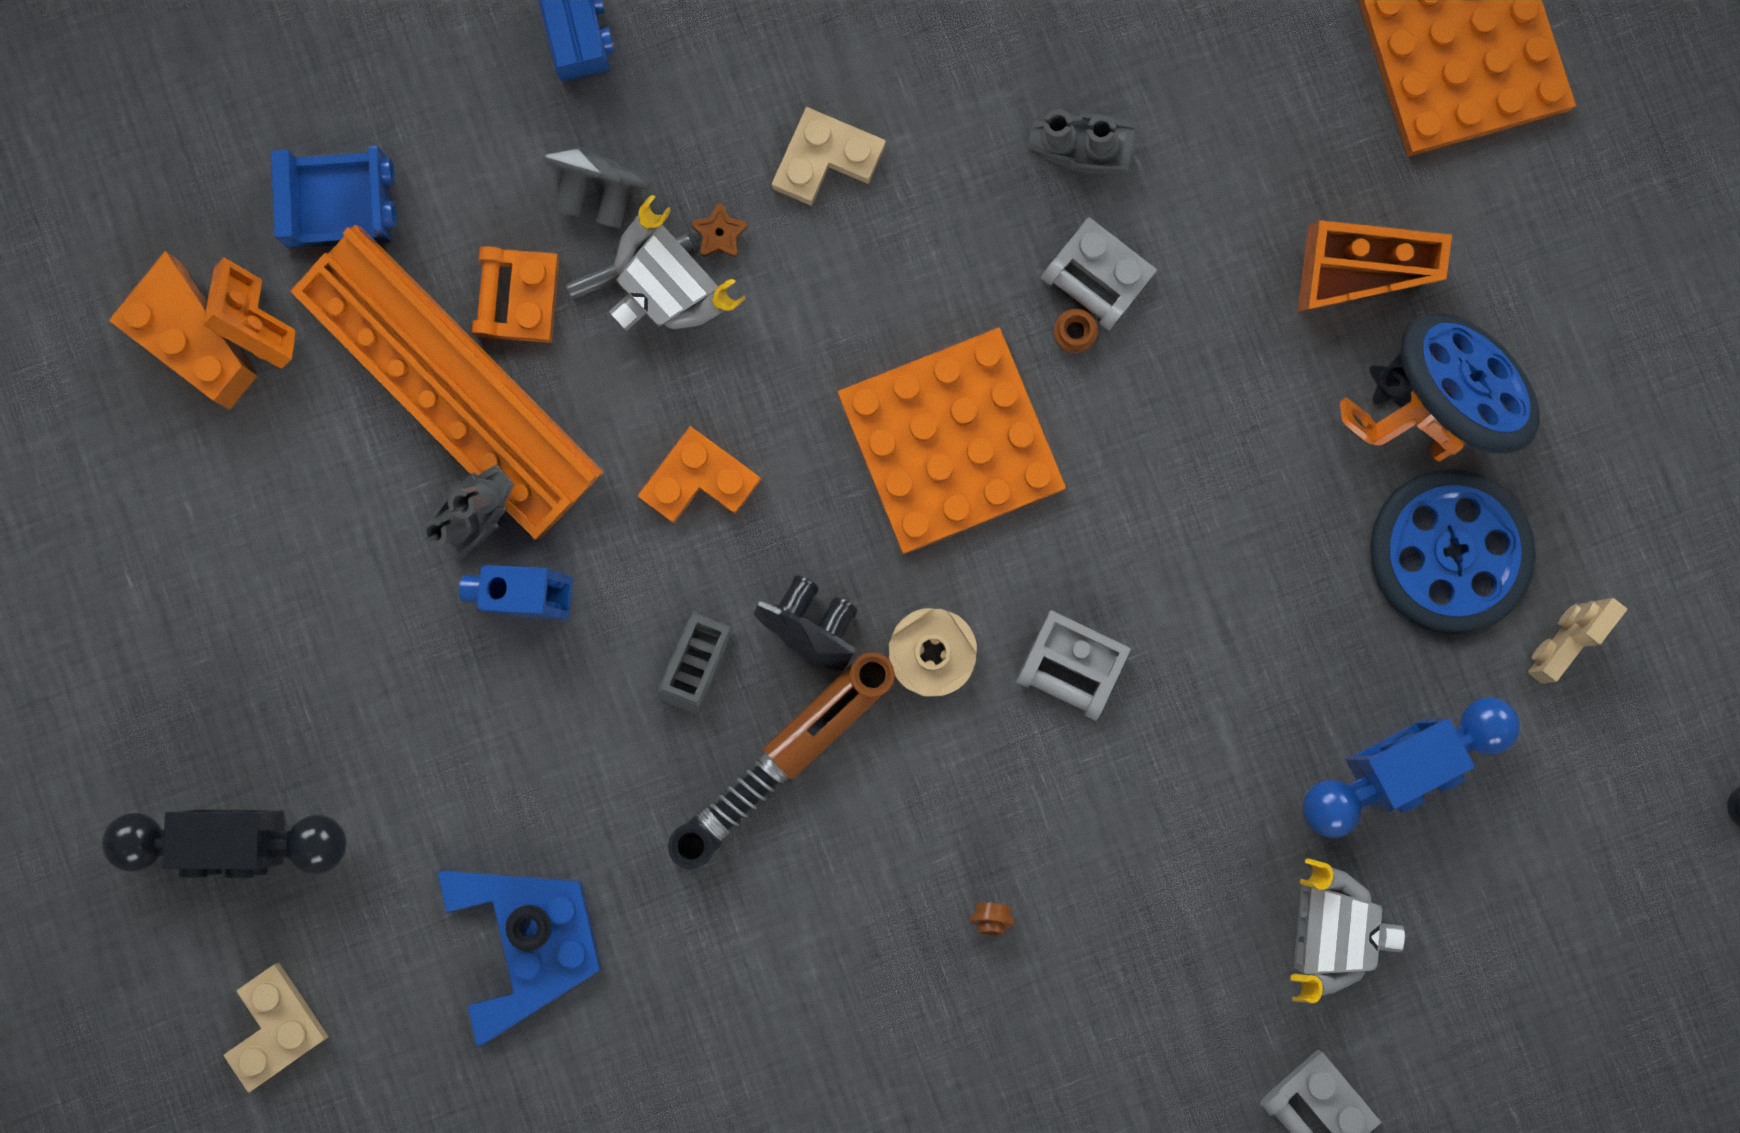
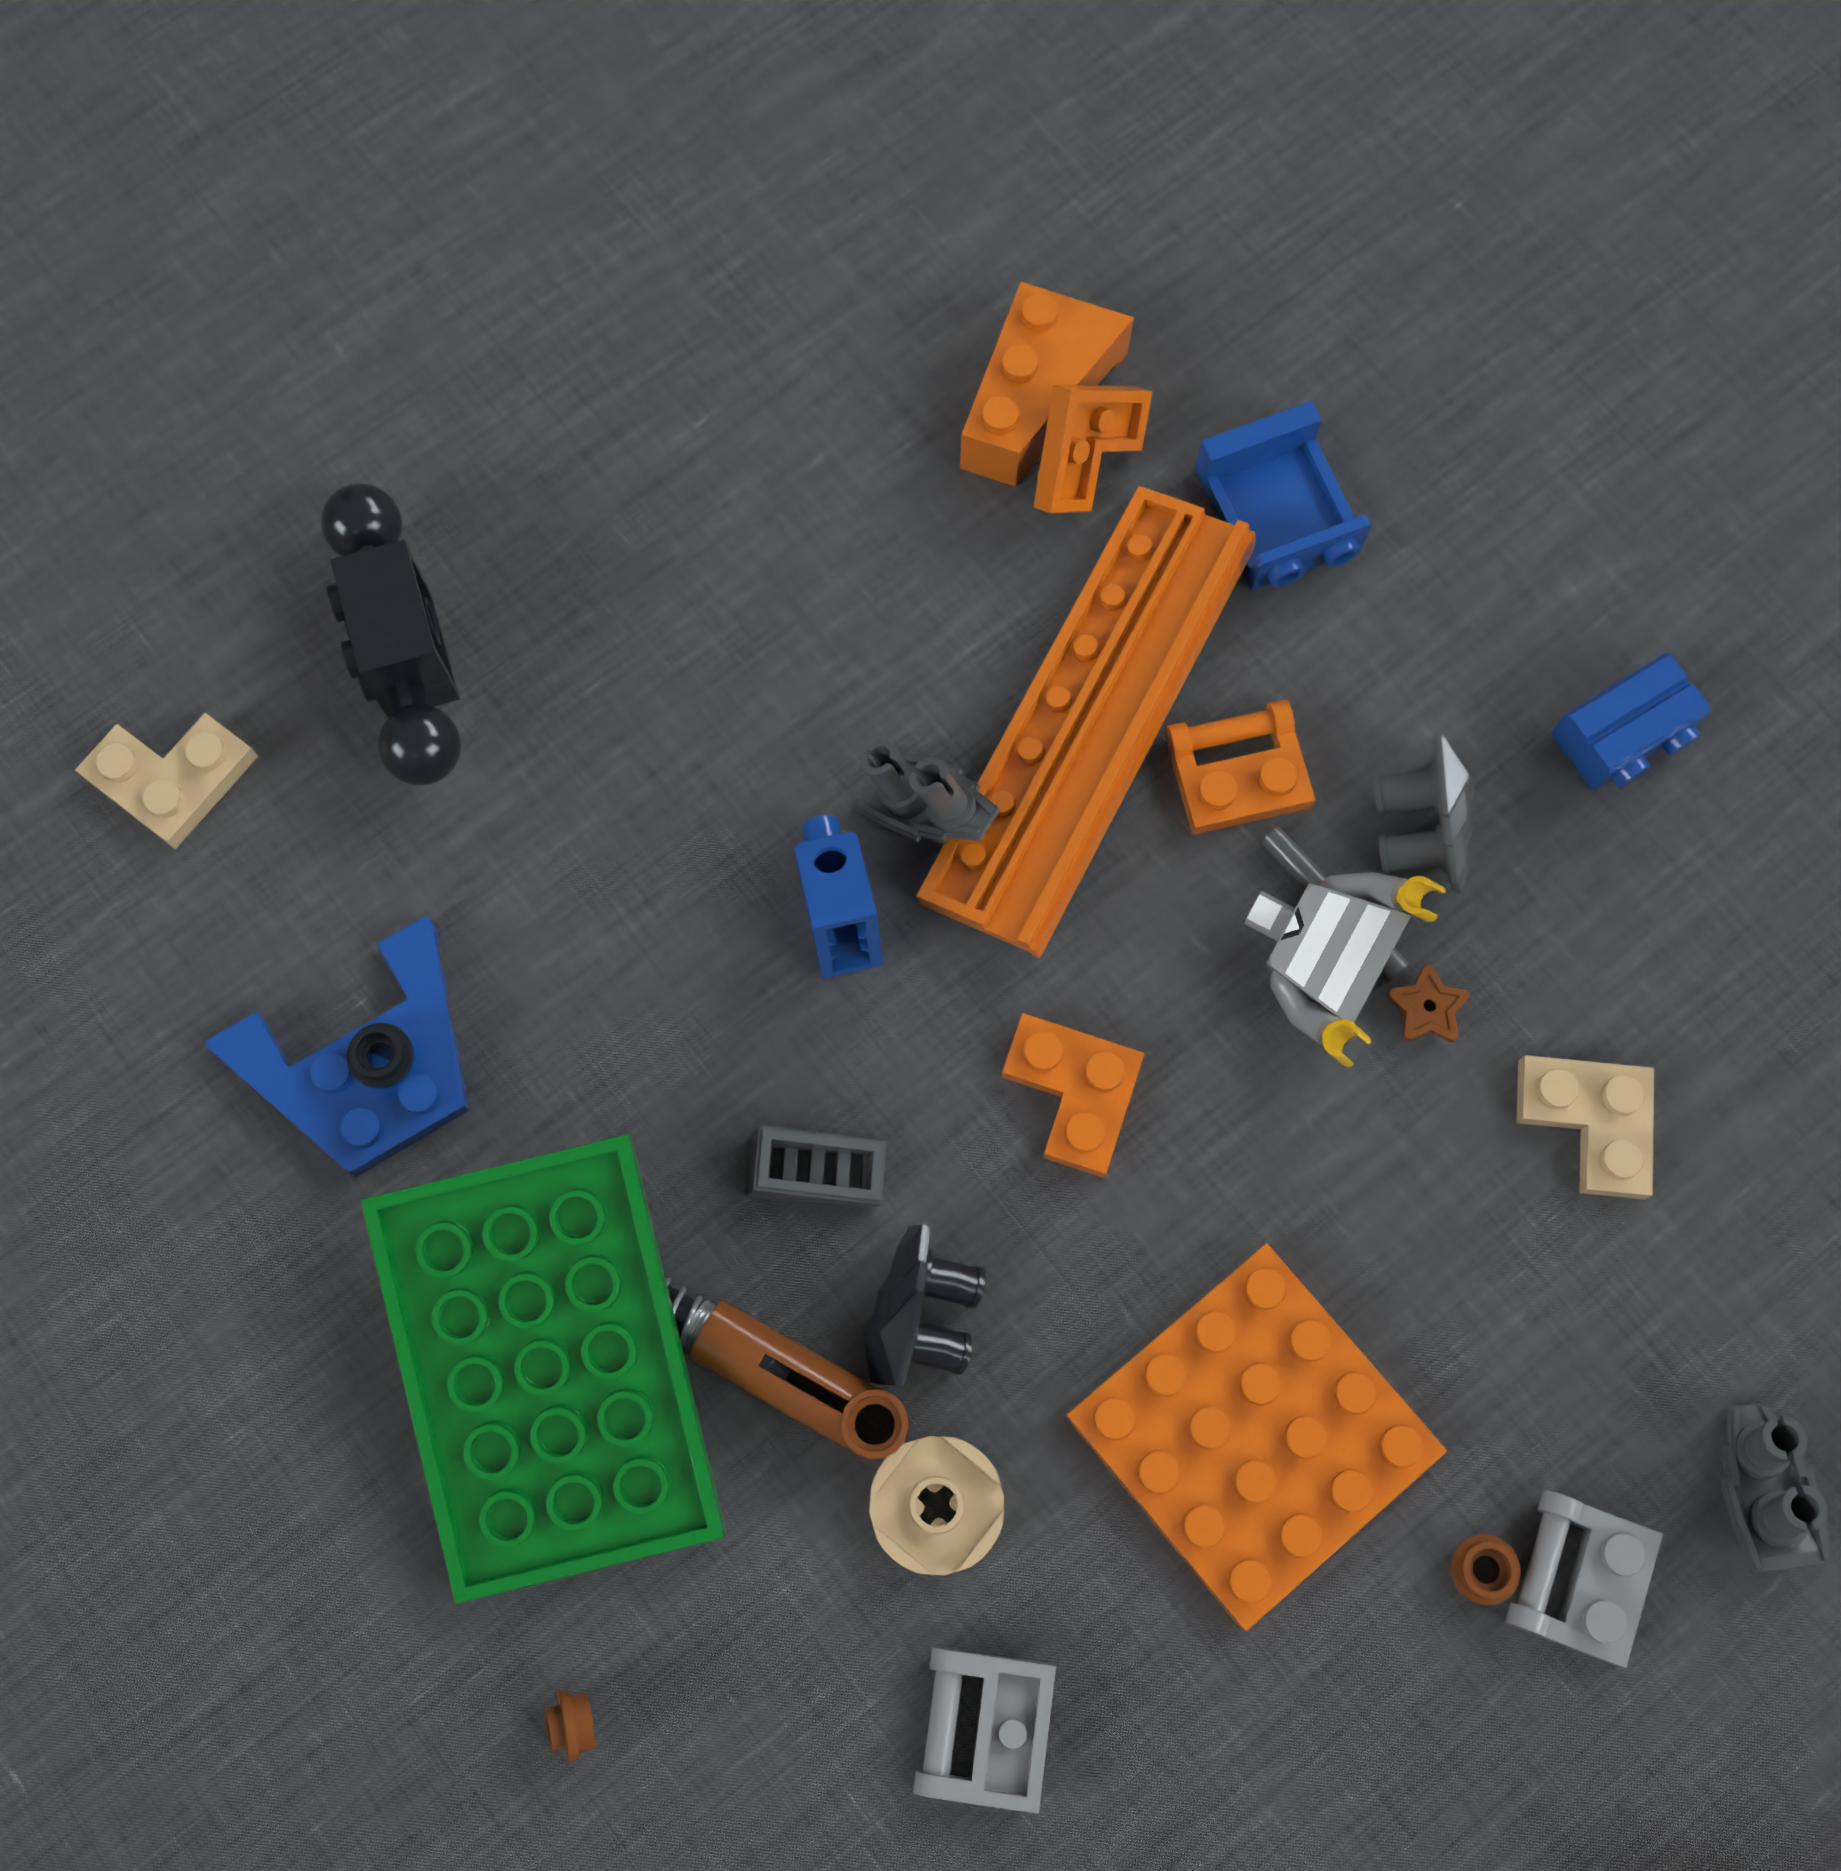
camera: 80 degrees right, 10 degrees down
none -> green plate [360,1133,726,1604]

